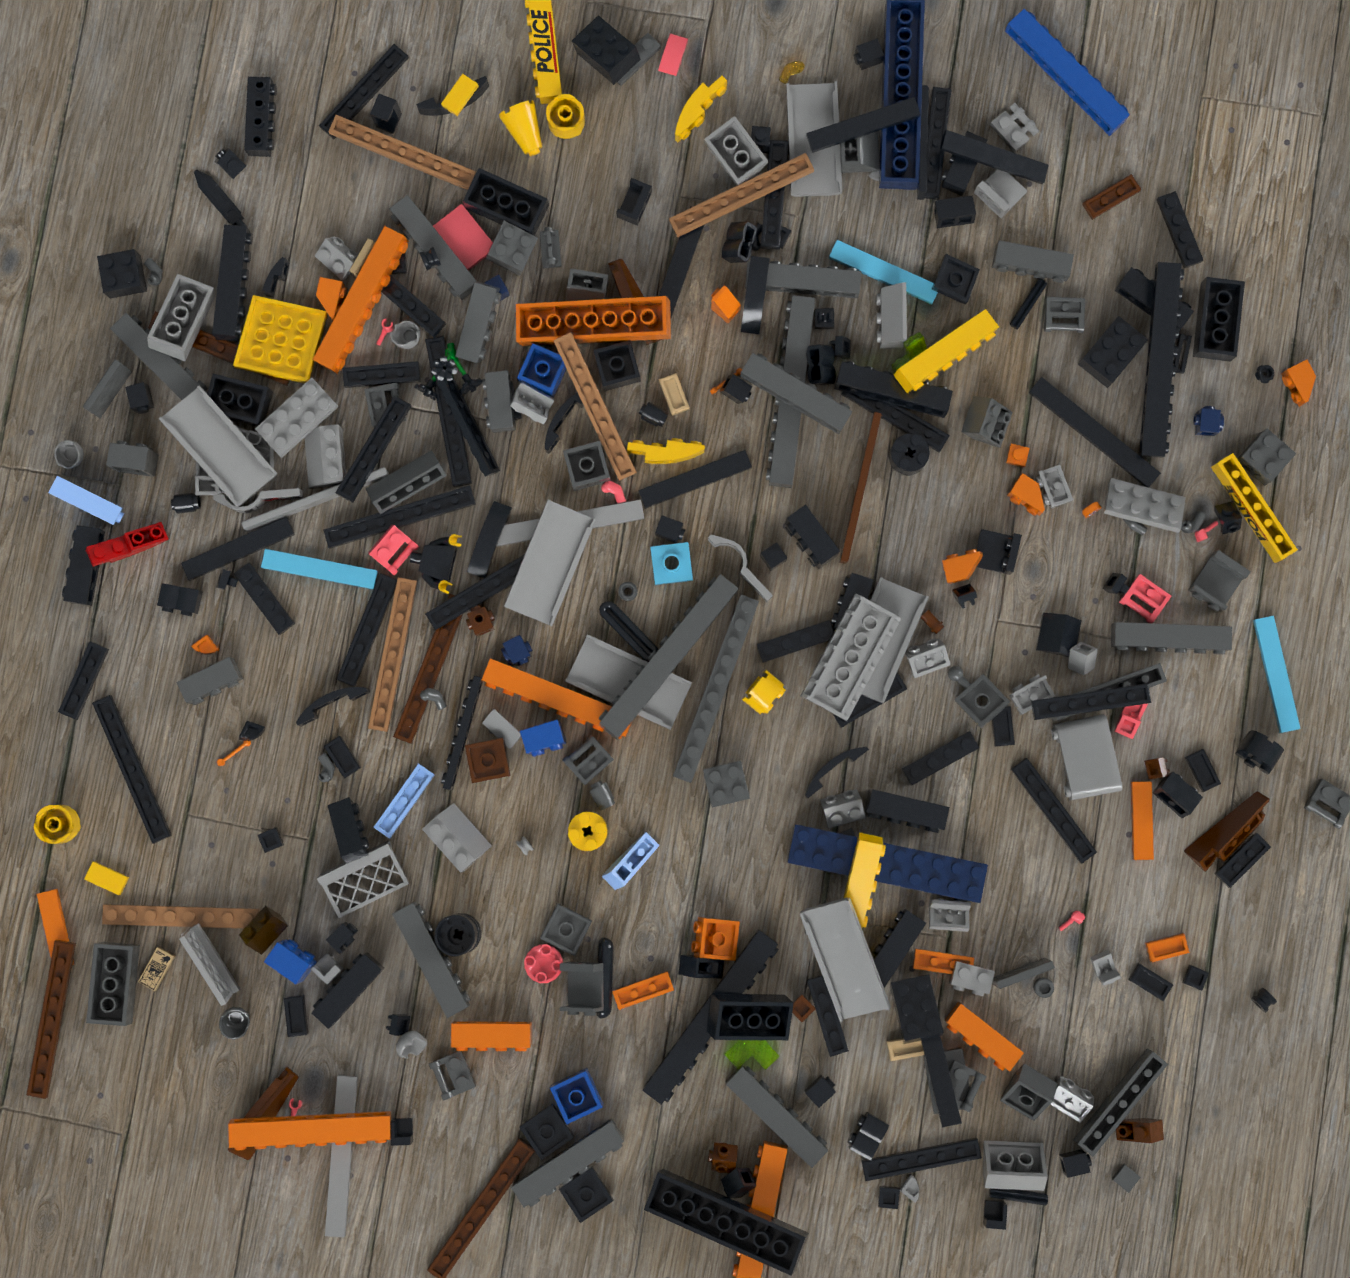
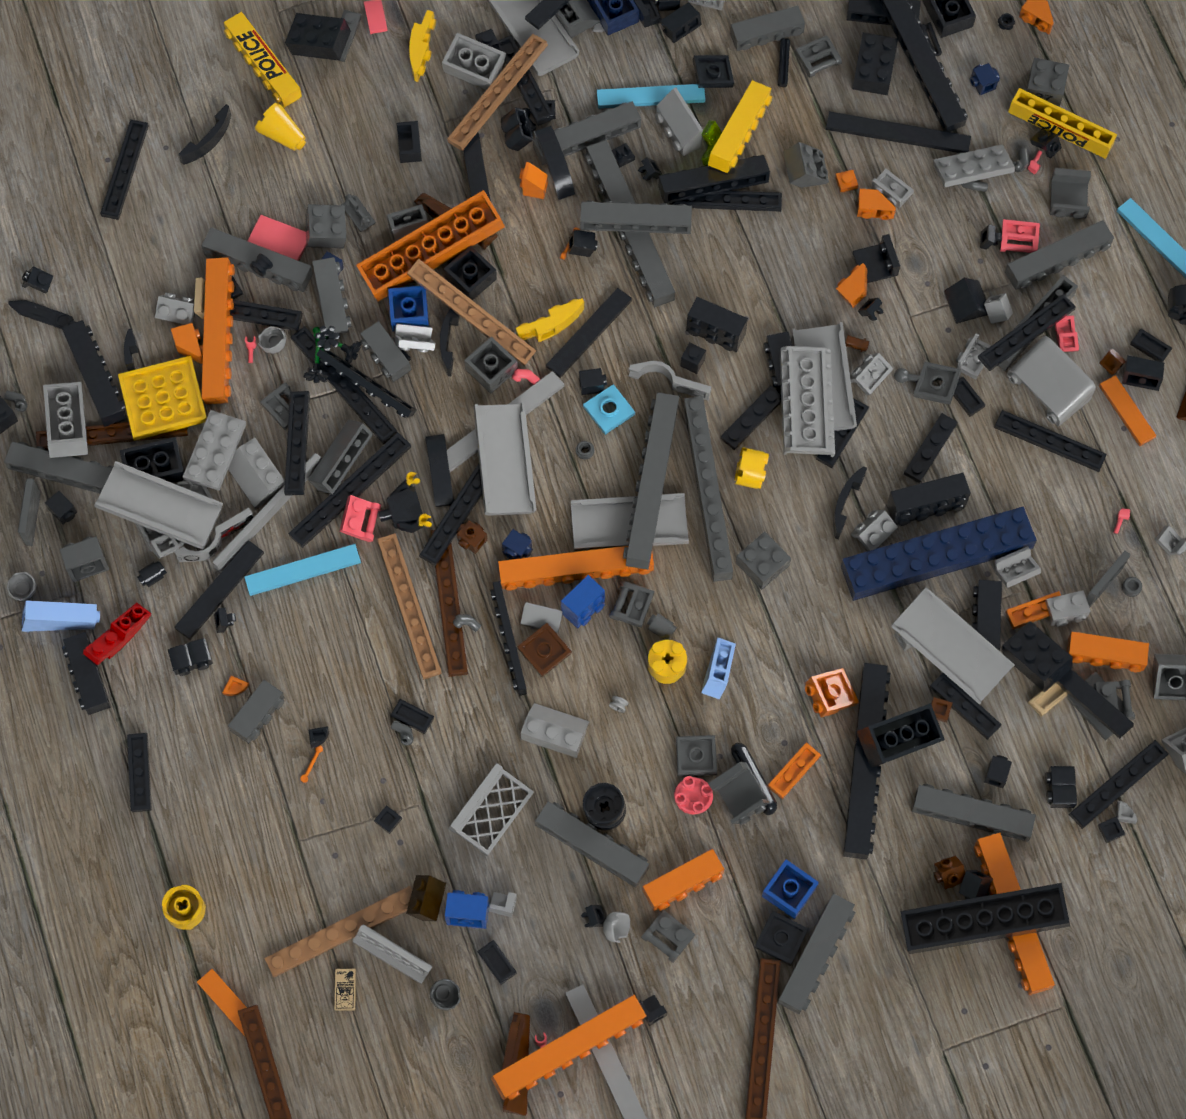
camera: 35 degrees left, 15 degrees down
yellow tile [84,861,129,895] -> none
dark grey brick [86,942,140,1026] -> none
black tile [92,695,172,844] -> none
black plate [234,563,295,635] -> none
black brick [244,77,277,157] -> none
black slope [296,687,370,727] -> none
black brick [311,952,384,1029] -> none
black brick [326,922,358,954] -> none
black brick [327,797,369,863] -> none
medium nougat plate [329,115,476,190] -> none
black tile [336,573,397,687] -> none
black plate [342,361,421,388] -> none
black panel [370,94,402,134] -> none
light blue plate [374,763,435,838] -> none
yellow tile [441,74,479,116] -> none
black brick [463,168,549,236] -> none
yellow brick [546,94,585,139] -> none
black plate [559,1166,614,1223] -> none
black piece [599,601,659,662] -> none
black brick [639,402,669,427] -> none
tan tile [659,373,690,416] -> none
black slope [678,955,724,979] -> none
clear neon green plate [724,1040,780,1070] -> none
black brick [806,344,836,385] -> none
reddish brown tile [839,412,882,564] -> none
yellow brick [843,832,886,928] -> none
black brick [889,434,930,476] -> none
orange tile [1082,502,1102,518] -> none

